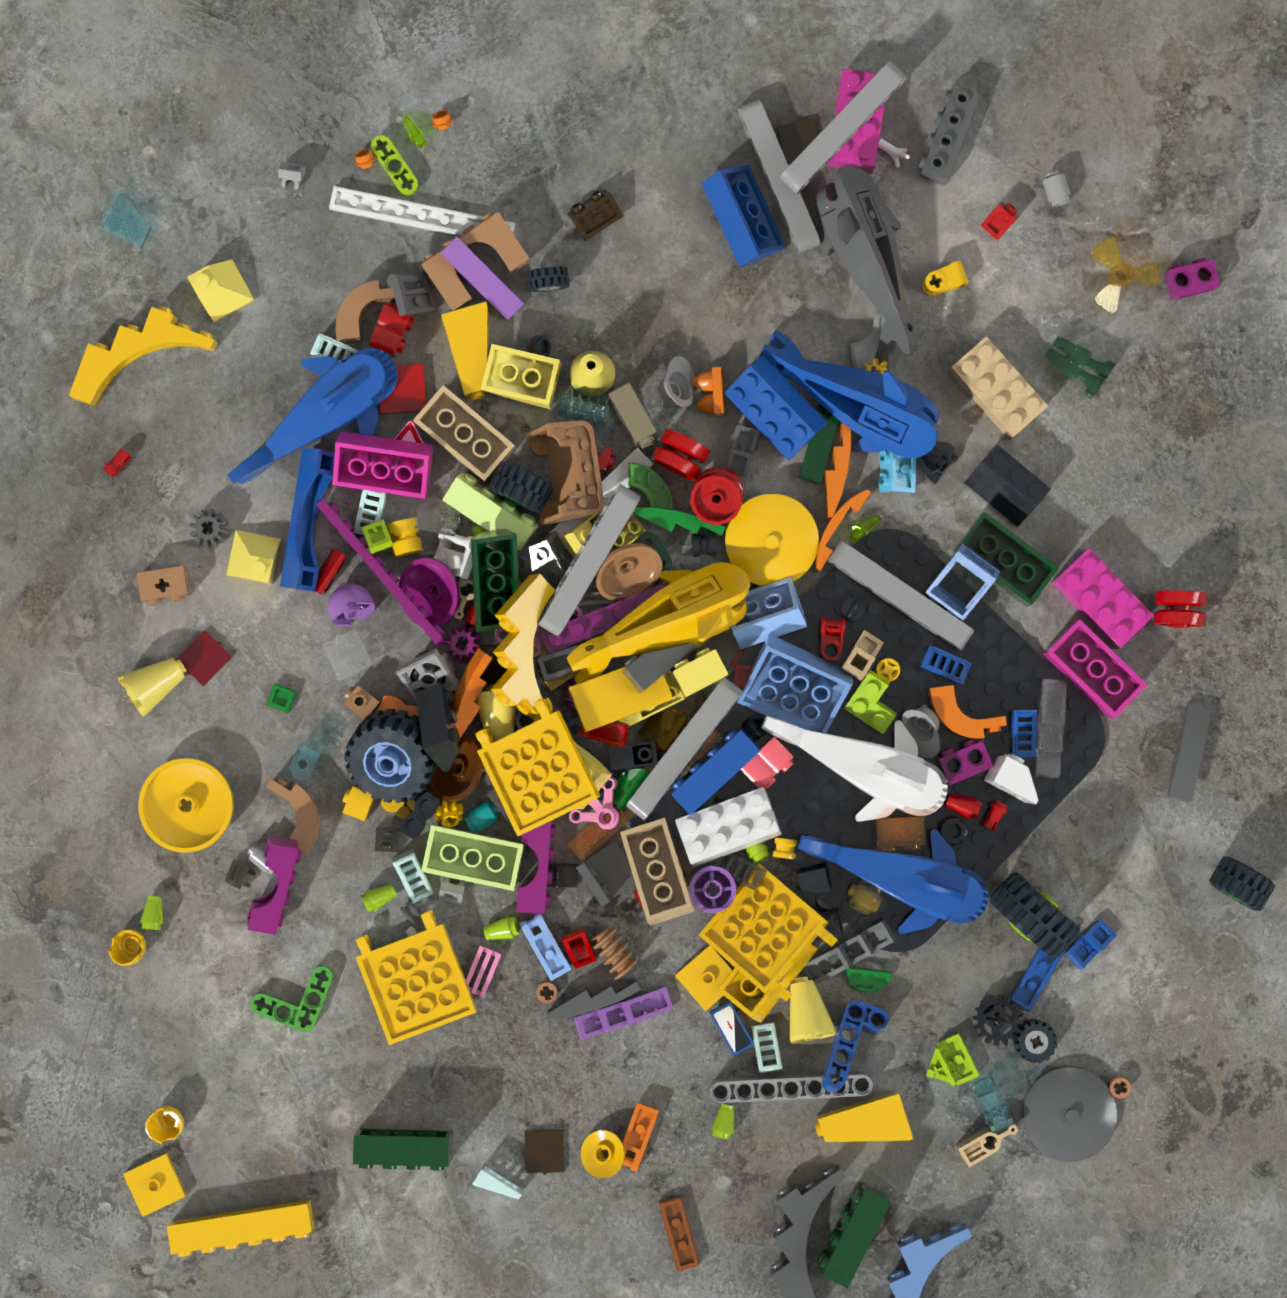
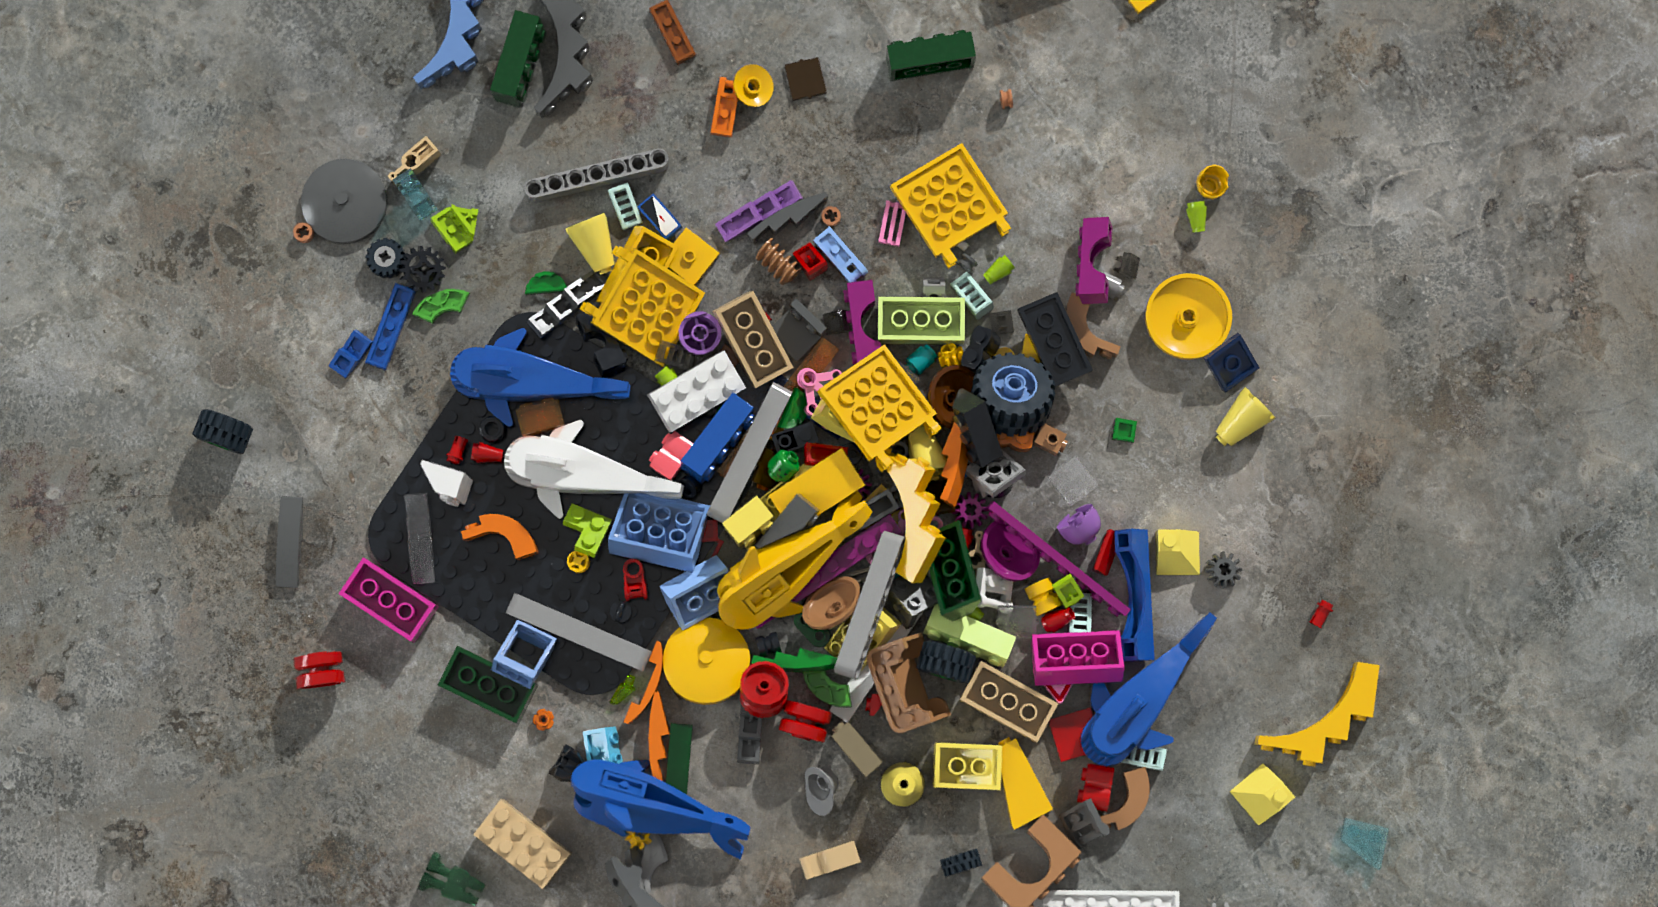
camera: 175 degrees right, 5 degrees down
medium nougat brick [137,566,191,605] -> none
yellow hair [145,1105,184,1144] -> none
dark red piece [176,630,232,686] -> none
bright green beam [250,965,334,1032] -> none
clear light blue brick [288,744,323,782] -> none
medium lavender slope [441,236,524,320] -> none
light aqua slope [472,1165,522,1199] -> none
lime cone [484,916,520,940] -> none
black tile [527,335,551,357] -> none
clear light blue piece [558,389,610,428] -> none
orange tile [690,367,726,417] -> none
lime cone [711,1104,735,1140] -> none
blue brick [724,355,828,461] -> none
yellow wheel [773,837,798,859] -> none
yellow slope [814,1091,913,1142] -> none
blue beam [821,1001,889,1093] -> none
tan brick [841,630,884,681] -> none
clear yellow head [847,880,883,915] -> none
light grey piece [902,704,940,758] -> none
blue slope [919,645,972,685] -> none
magenta brick [937,738,994,785] -> none
black slope [964,445,1051,527] -> none
black wheel [990,872,1080,959] -> none
blue slope [1011,710,1037,757] -> none
dark pink brick [1051,548,1154,649] -> none
none -> bright green tile [412,289,470,324]
none -> orange plate [533,709,554,731]
none -> green head [767,450,800,482]
none -> tan piece [799,841,861,880]
none -> nougat bush [1000,89,1013,109]
none -> black plate [1017,292,1093,387]
none -> red cone [1041,607,1075,633]
none -> dark blue tile [1203,333,1260,393]

